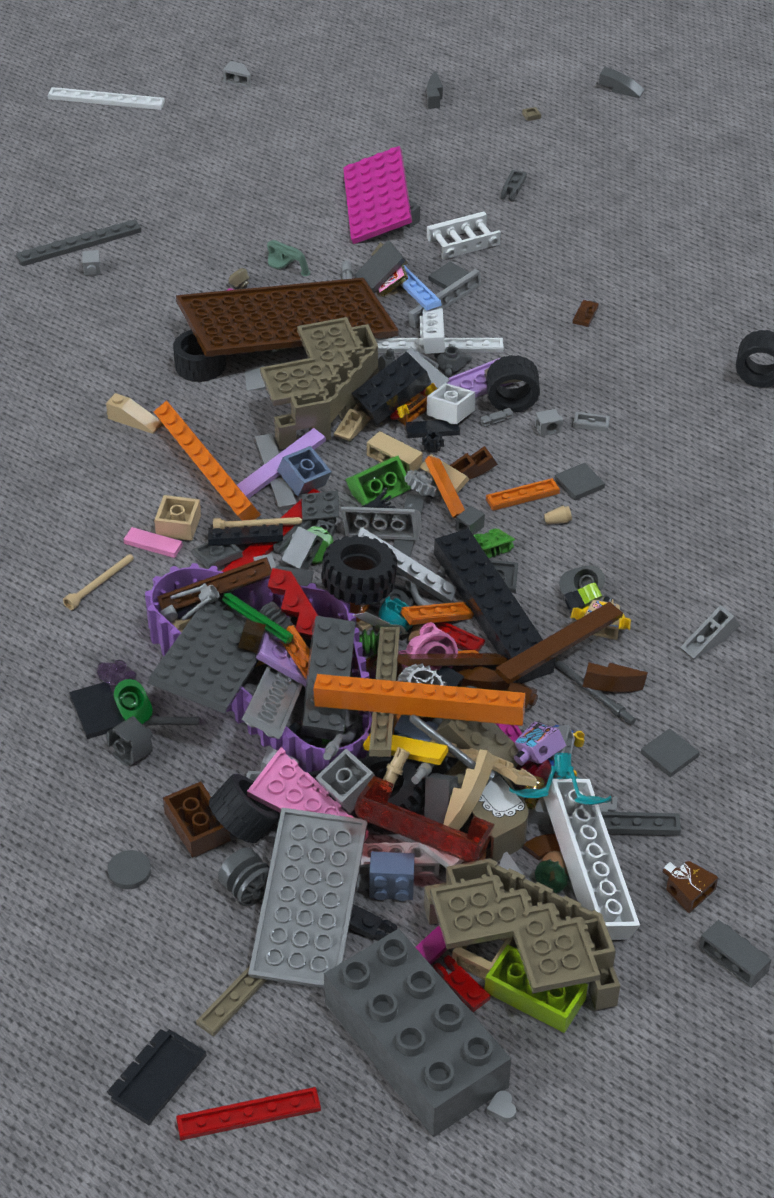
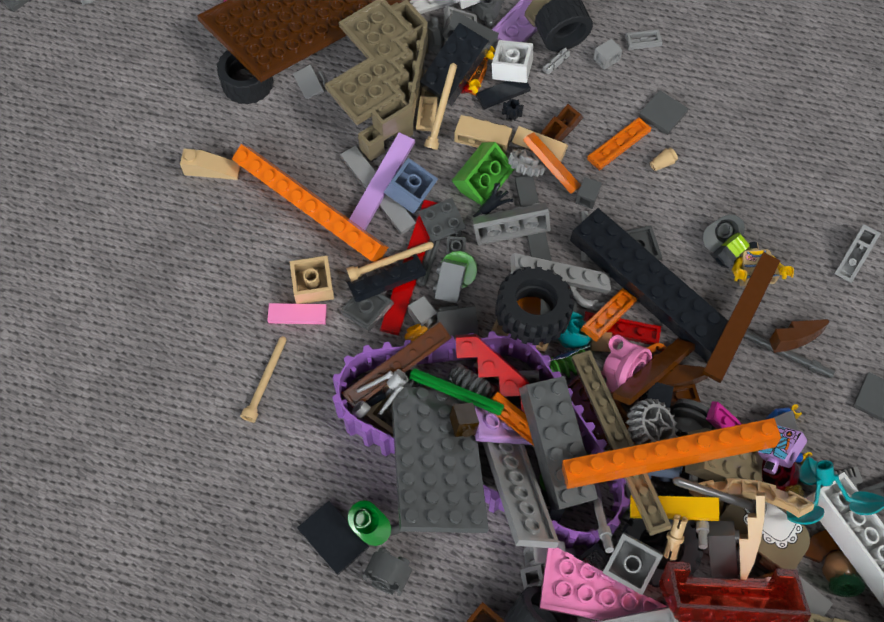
camera: 20 degrees left, 20 degrees up
clear purple dish [97,660,136,686] -> none
bright green hinge [473,528,515,558] -> none
reddish brown brick [507,681,538,709] -> none
none -> tan piece [424,63,457,150]

